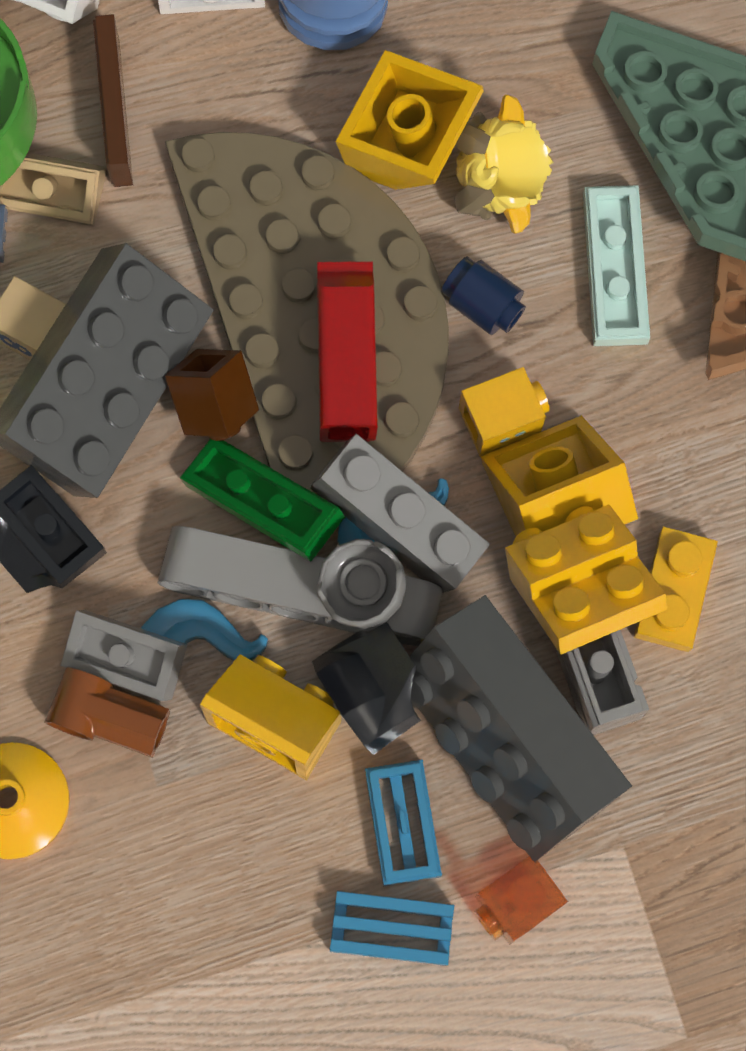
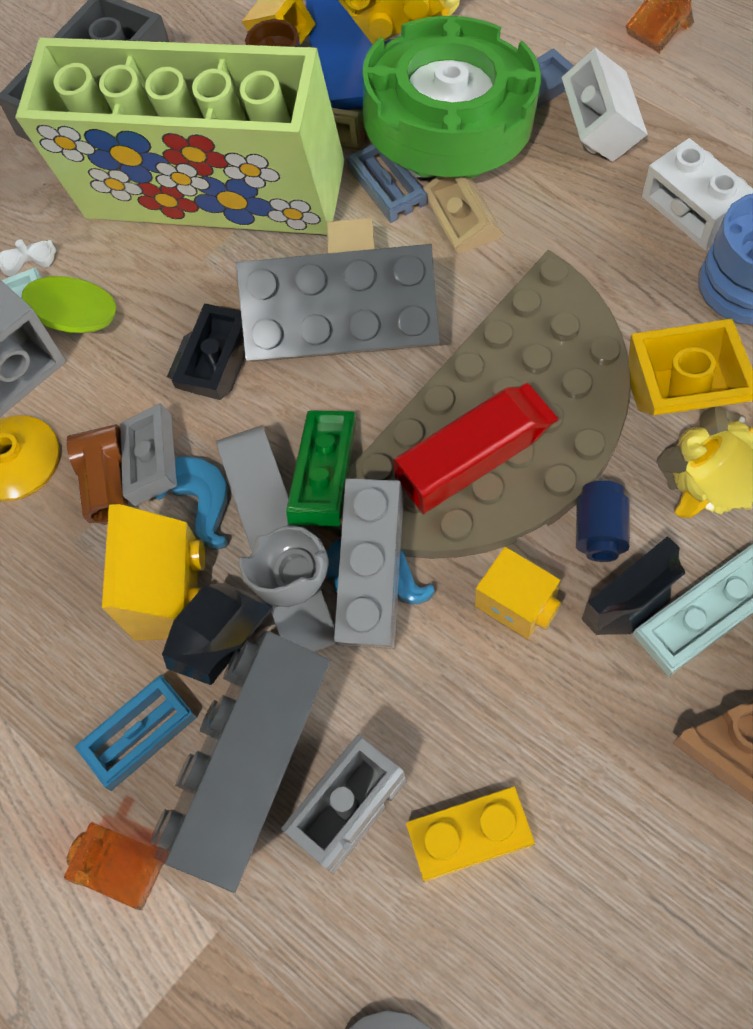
camera: 70 degrees right, 10 degrees down
reddish brown tile [93,14,133,187] -> none
reddish brown brick [165,349,259,441] -> none
dark azure tile [330,891,455,966] -> none
yellow slope [480,415,638,536] -> none
yellow plate [505,504,667,655] -> none
none -> black slope [582,536,685,635]

